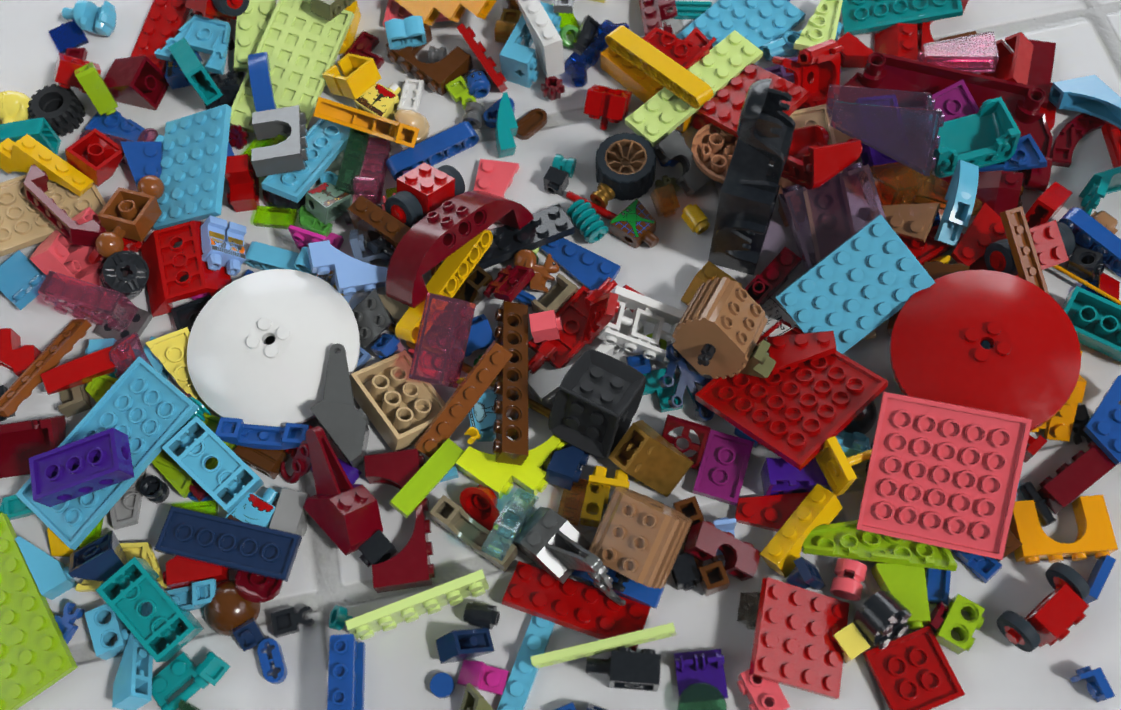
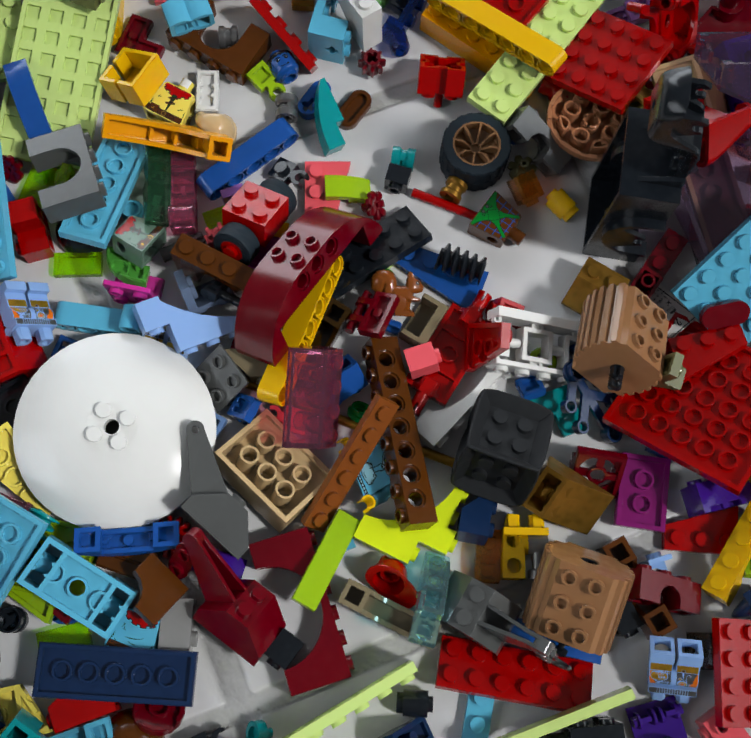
camera: 20 degrees left, 10 degrees up
teal piece [567,199,609,244] -> none
none -> reddish brown tile [132,553,189,628]
none -> black plate [267,157,310,190]
none -> lime slope [324,175,370,203]
none -> dark red plant [361,191,386,221]
none -> black piece [434,243,487,285]
none -> light blue hips [647,635,704,704]
none -> dark red tile [699,299,750,330]

